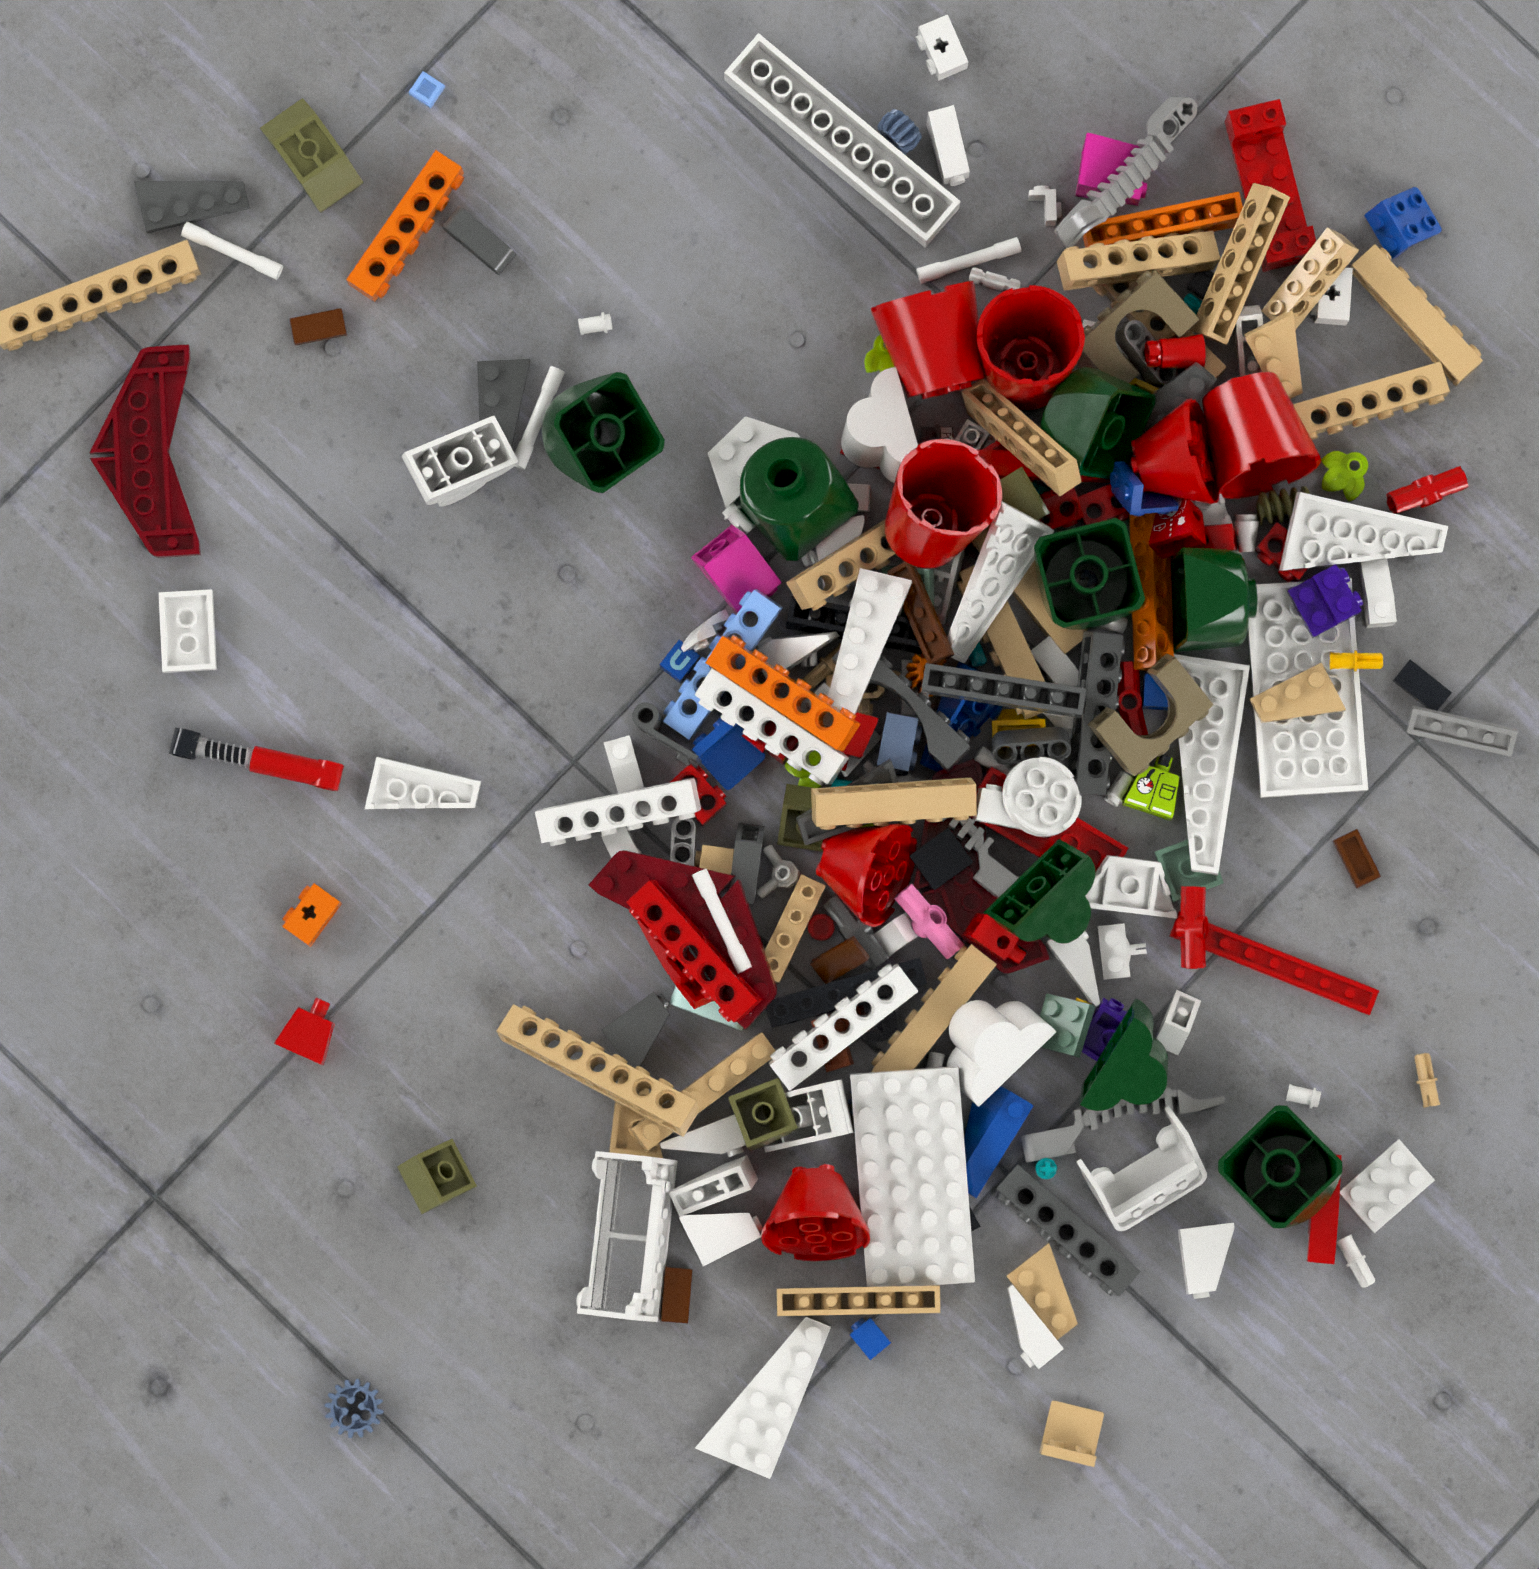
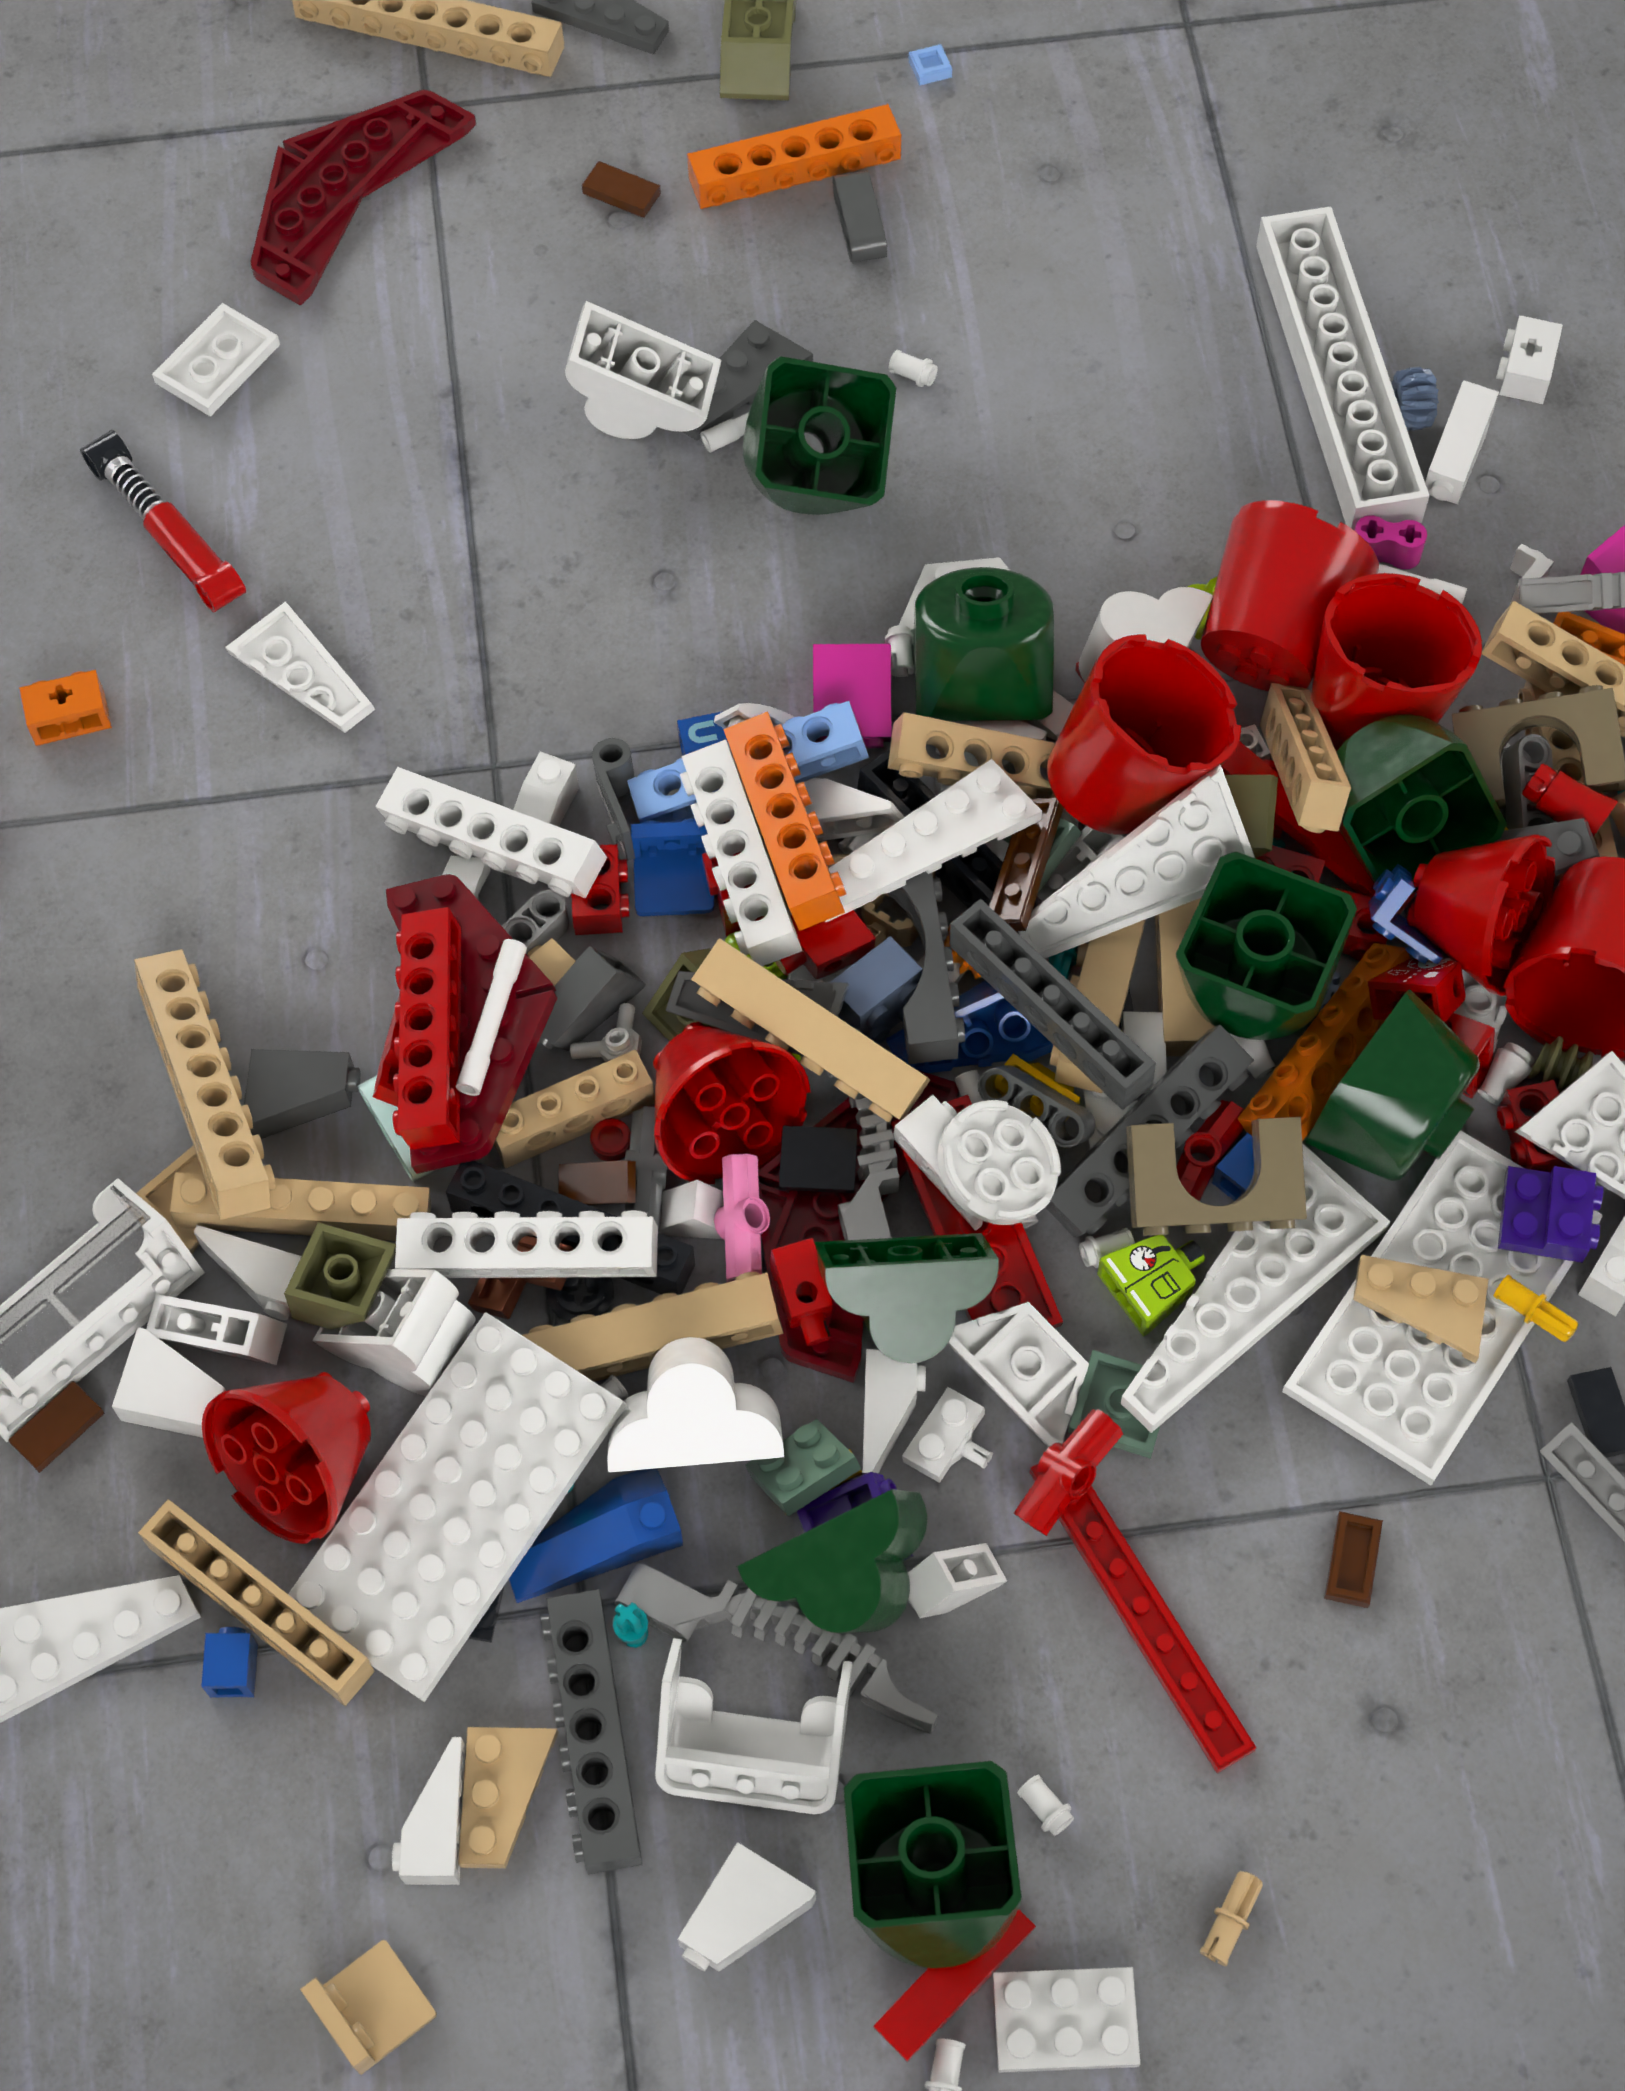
camera: 40 degrees right, 20 degrees down
white piece [181,222,283,280] -> none
none -> dark pink axle [1354,515,1427,570]

